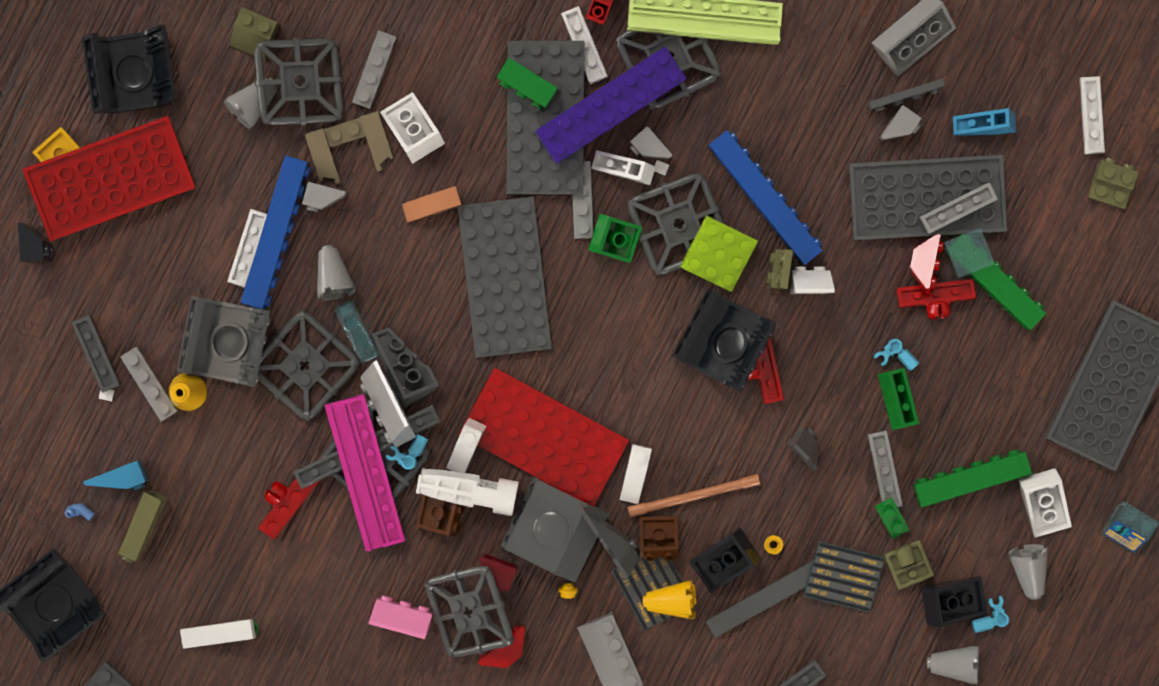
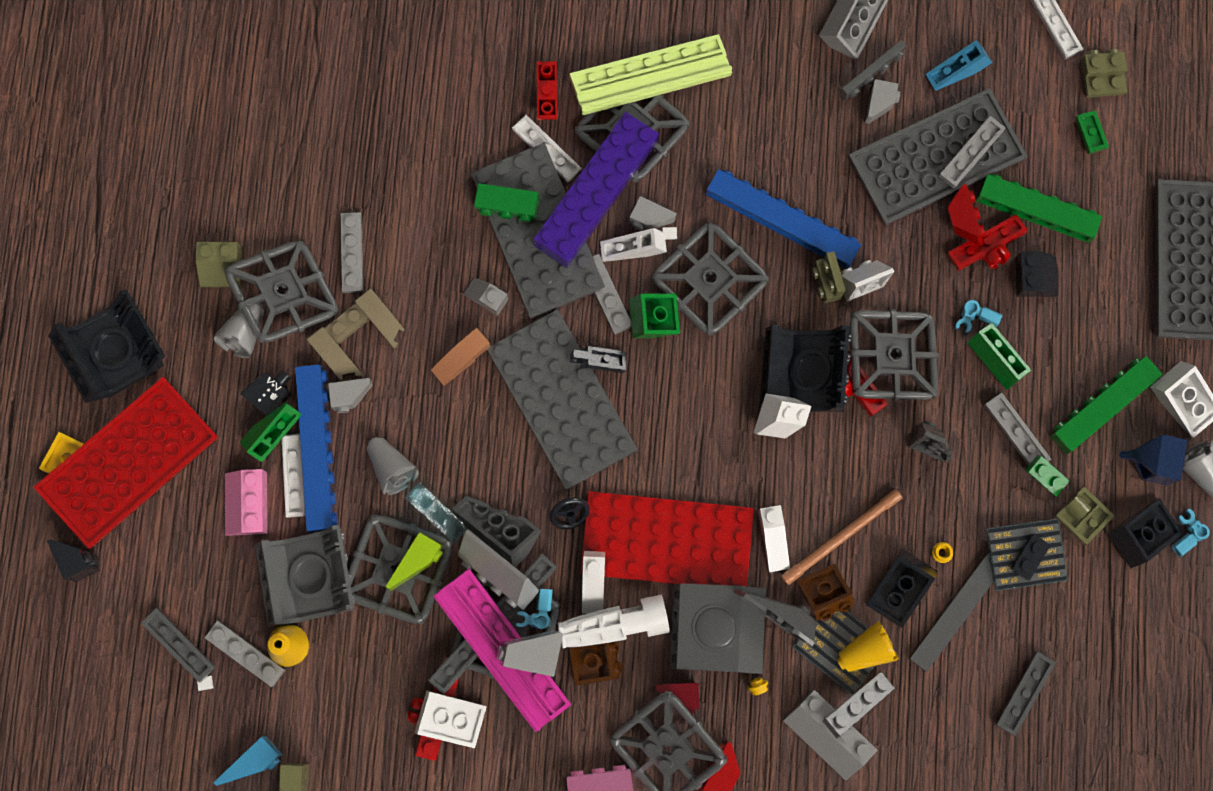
camera: 25 degrees left, 10 degrees down
white slope [380,92,445,164] -> none
lime plate [680,215,758,292] -> none
light grey cone [927,646,979,685] -> none
clear light blue tile [944,228,995,278] -> none
none -> bright pink slope [225,469,267,536]
none -> black torso [240,370,291,416]
none -> green slope [240,402,302,462]
none -> lime slope [386,532,443,591]
none -> white plate [414,691,487,748]
none -> light grey slope [464,278,509,316]
none -> light grey slope [496,630,563,677]
none -> black piece [550,497,590,529]
none -> hinge [569,346,626,373]
none -> white slope [754,394,811,438]
none -> plate [823,672,895,739]
none -> dark grey plate [849,309,939,401]
none -> black plate [1010,534,1051,581]
none -> black slope [1015,251,1058,297]
none -> green plate [1075,110,1109,154]
none -> dark blue piece [1120,435,1187,486]

